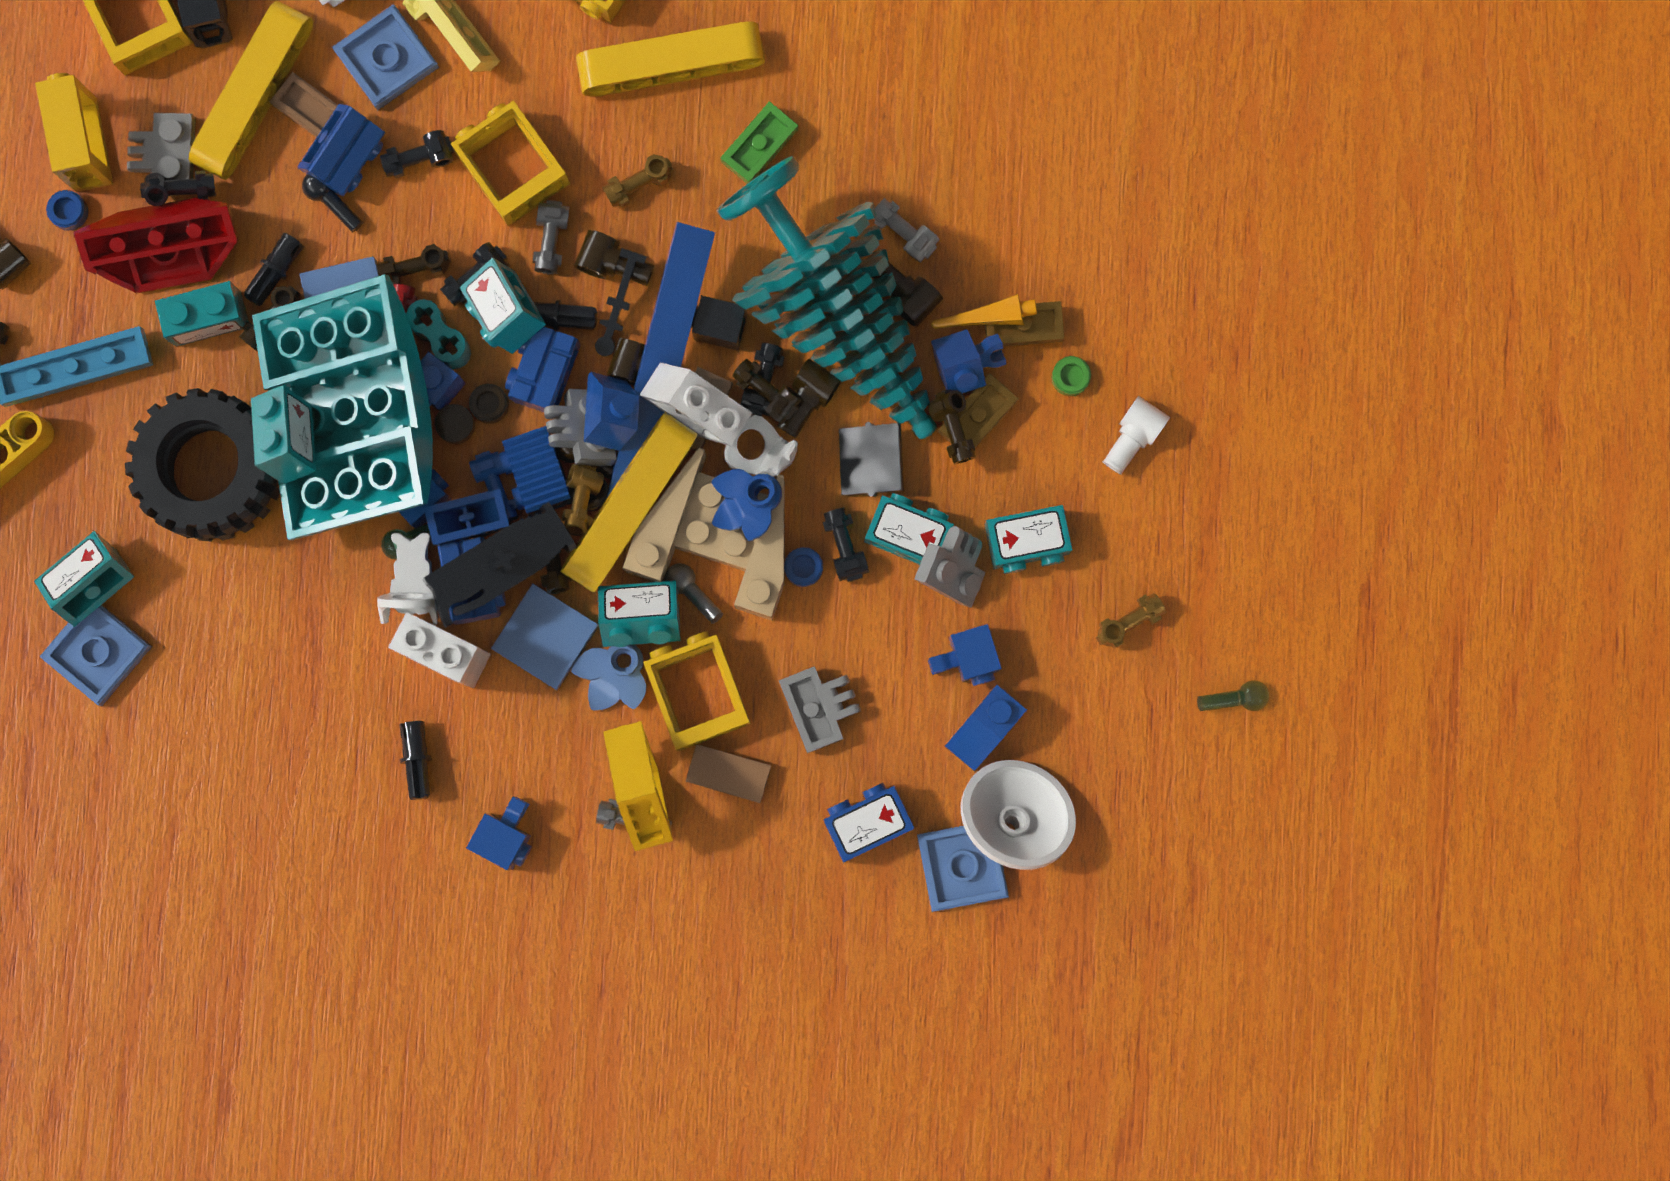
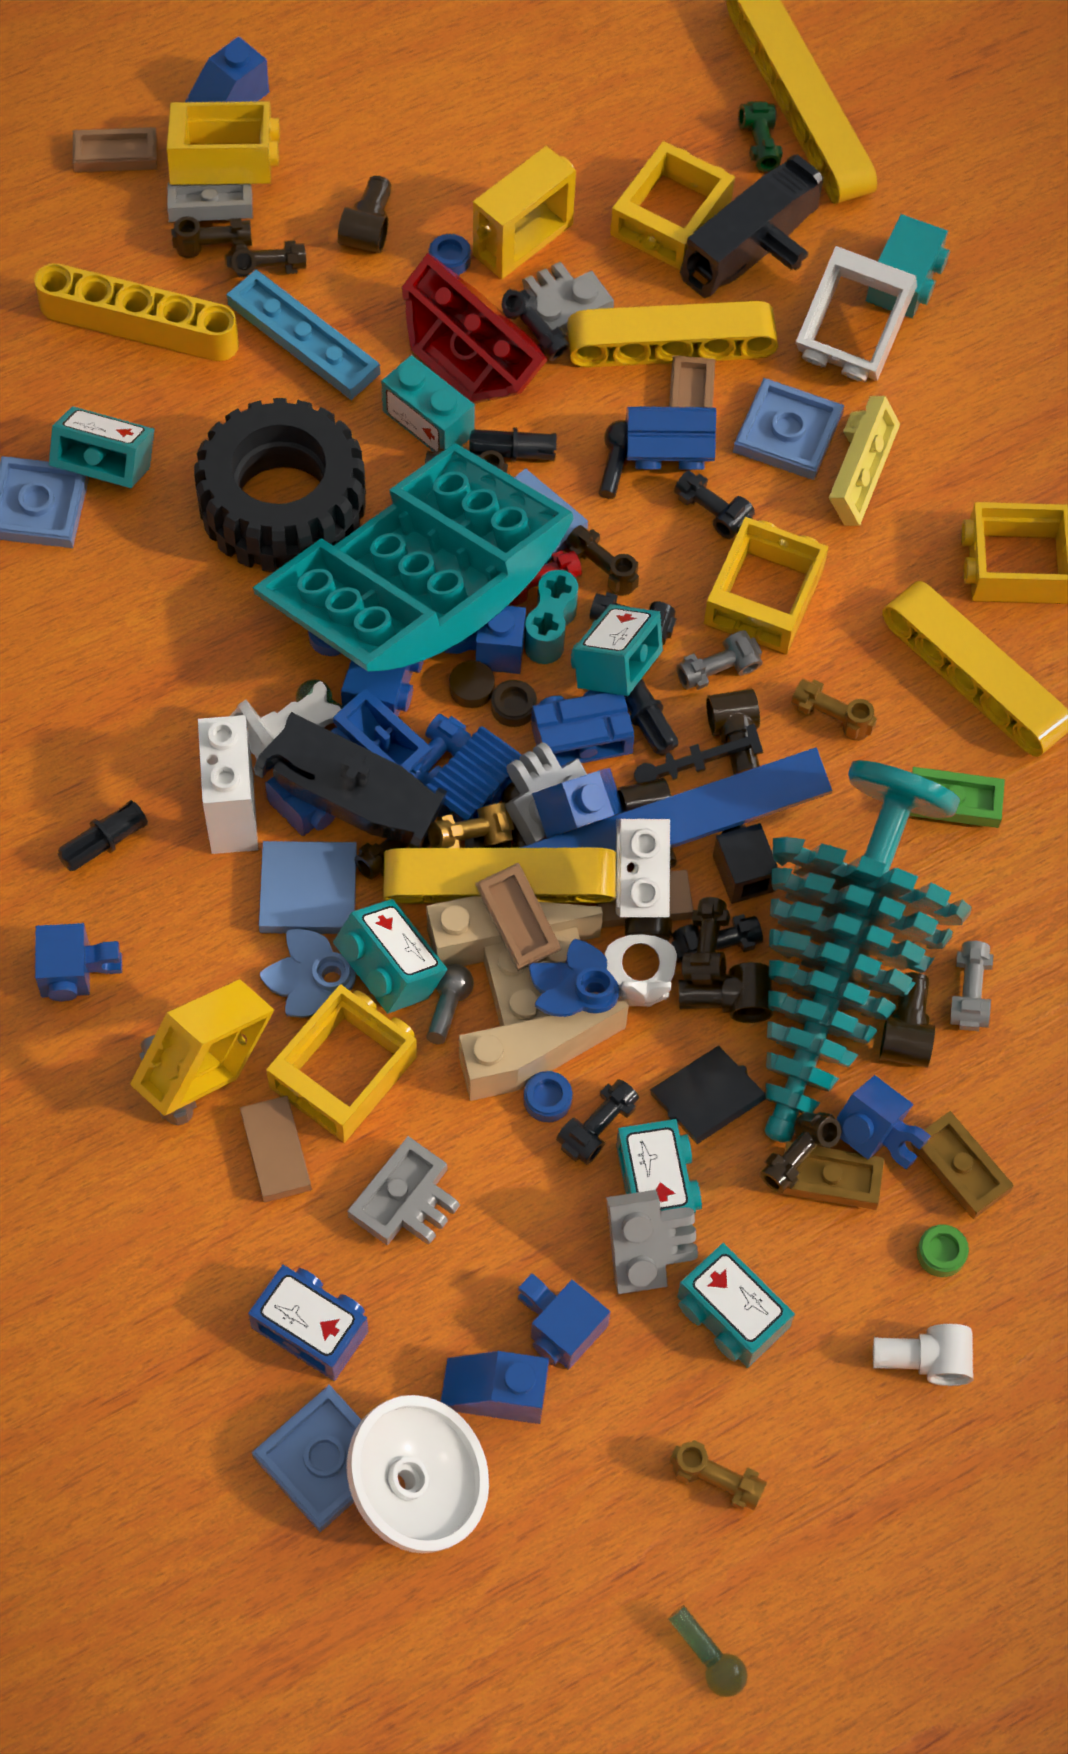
camera: 55 degrees right, 20 degrees down
teal brick [251,385,316,484] -> none
light orange piece [931,294,1037,329] -> none
none -> medium nougat tile [475,862,561,971]

